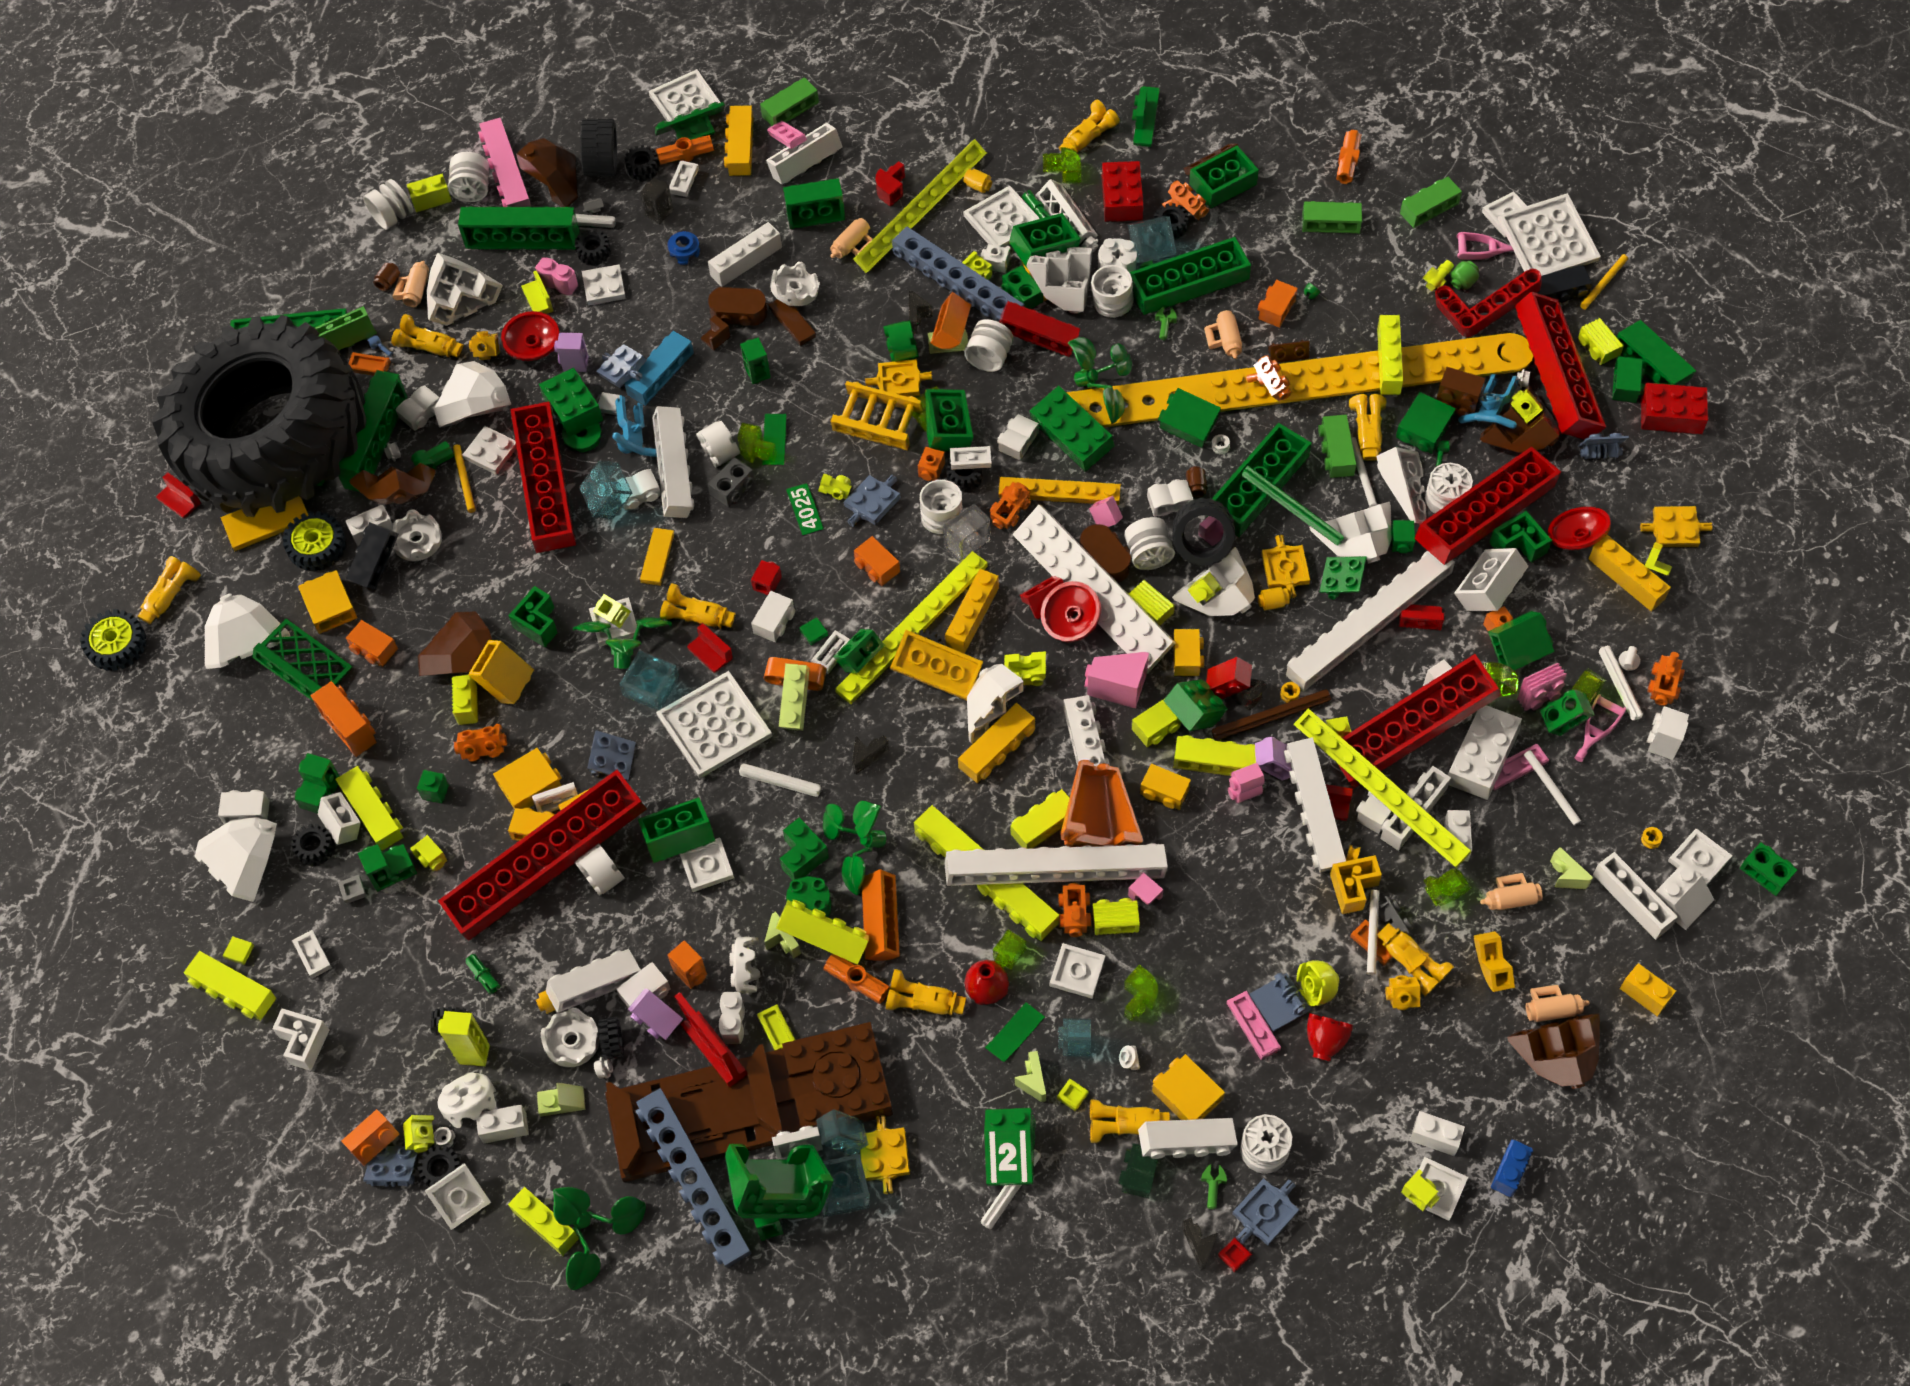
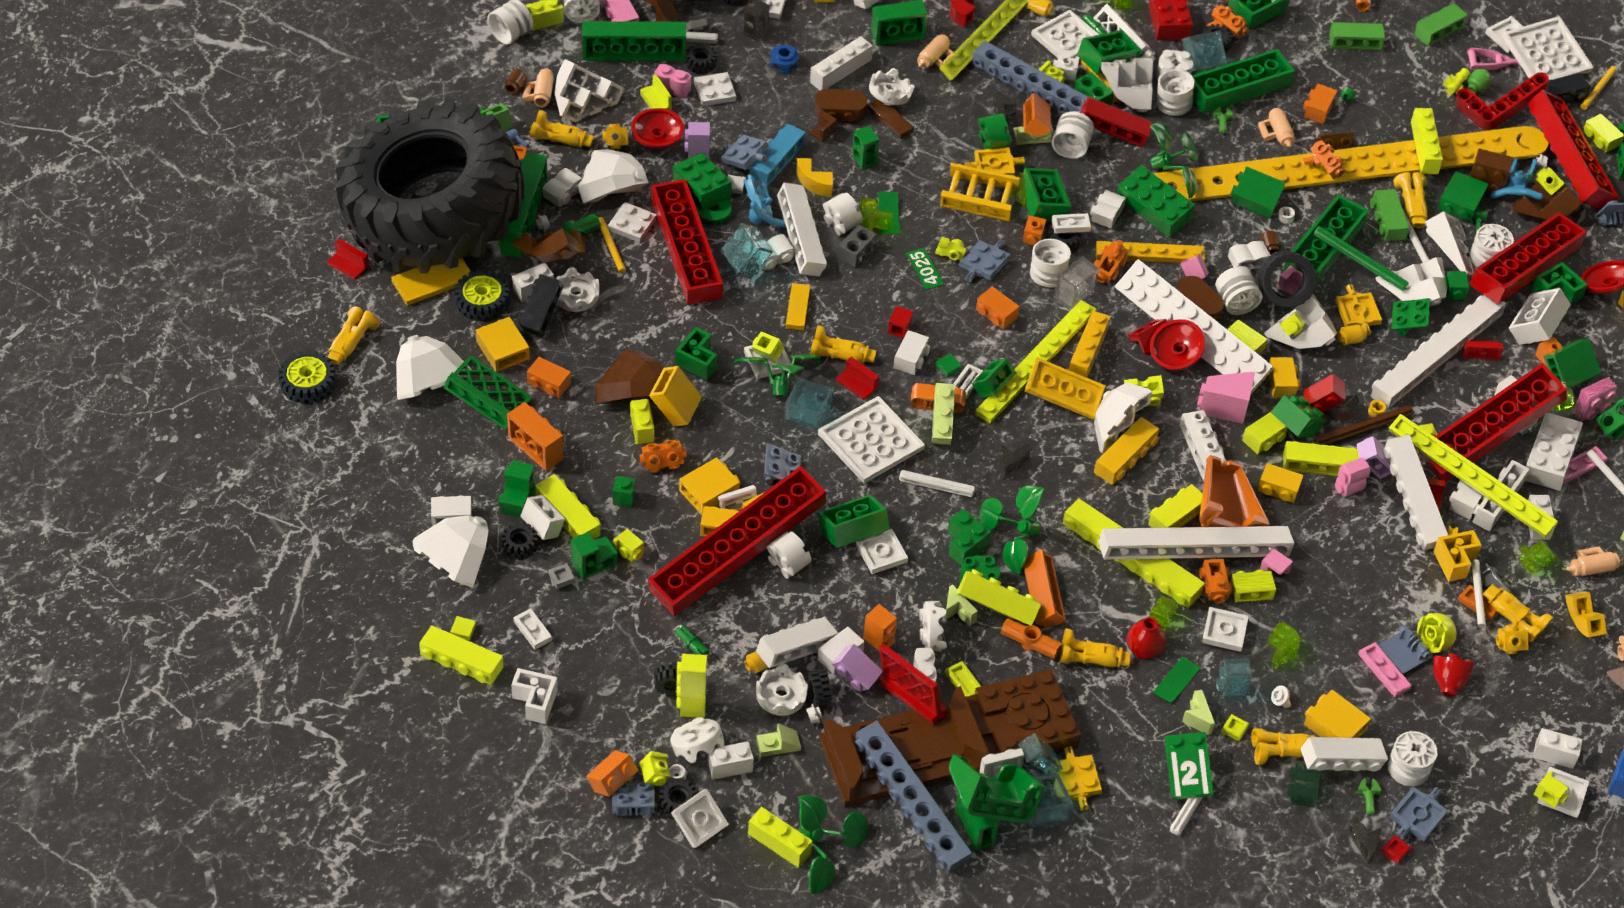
camera: 10 degrees left, 10 degrees down
none -> yellow brick [797,158,833,197]

